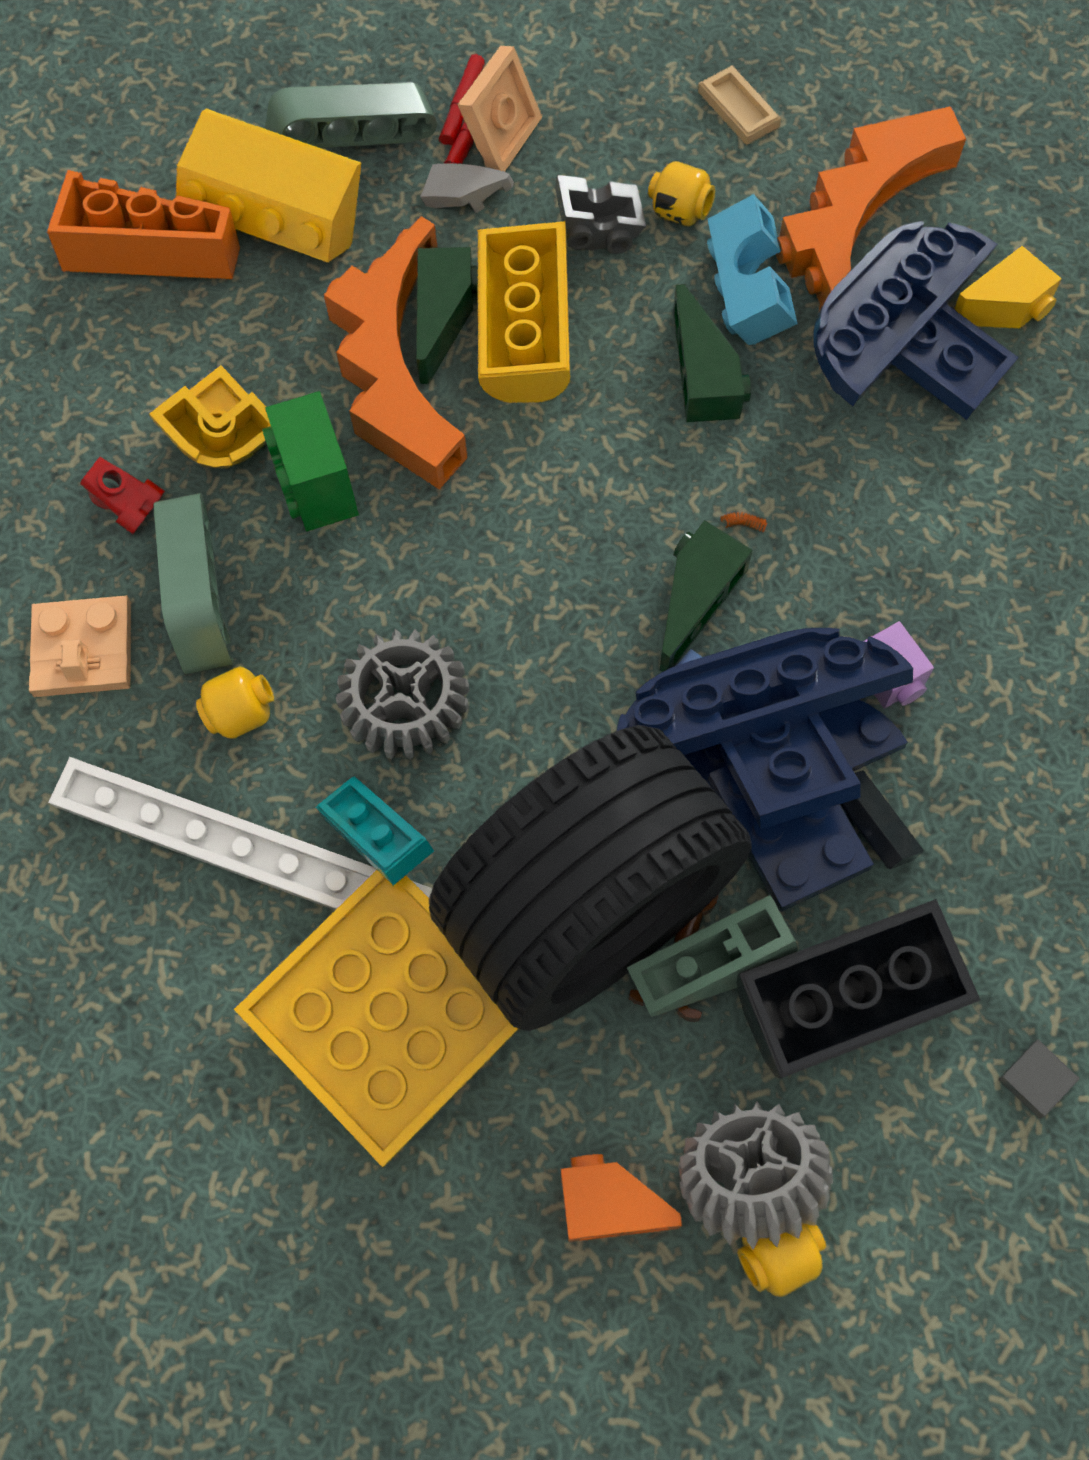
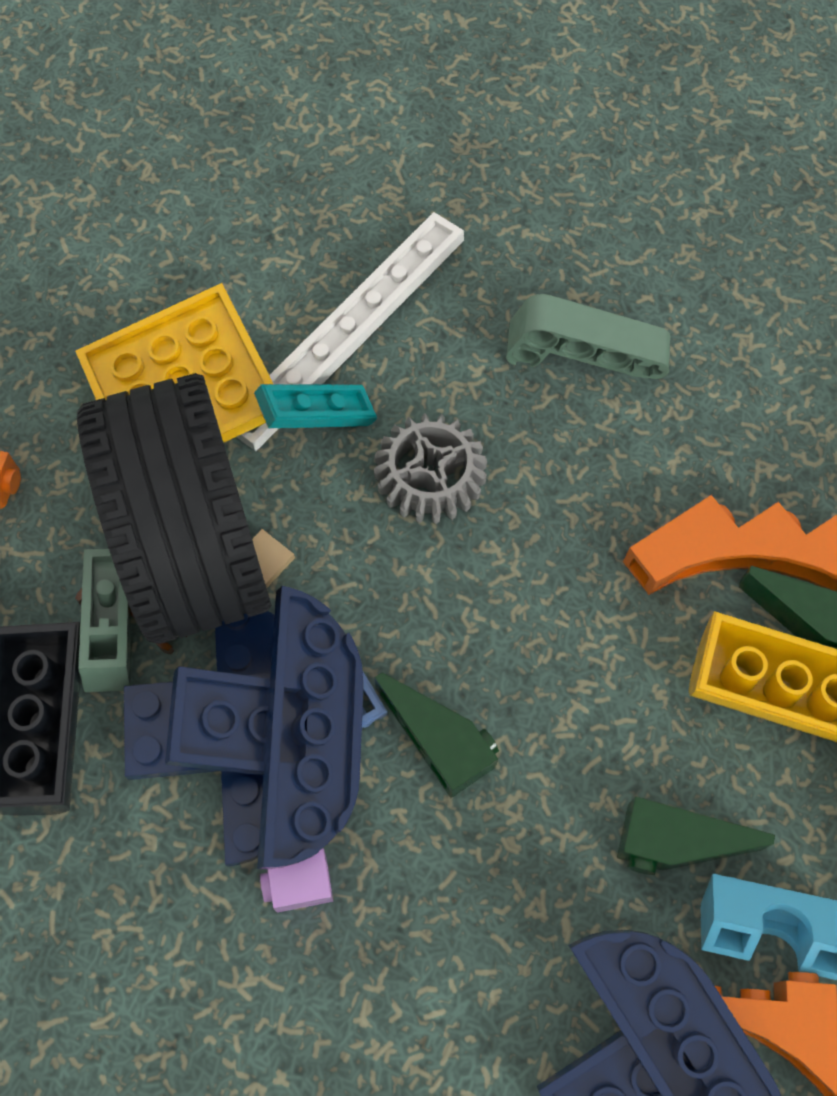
camera: 105 degrees right, 0 degrees up
light nougat hinge [29,595,131,697] -> none
red plate [80,457,165,535] -> none
yellow brick [149,365,271,469] -> none
yellow head [196,666,274,739] -> none
green brick [262,391,359,532] -> none
orange leg [720,512,768,533] -> none
black tile [840,770,924,869] -> none

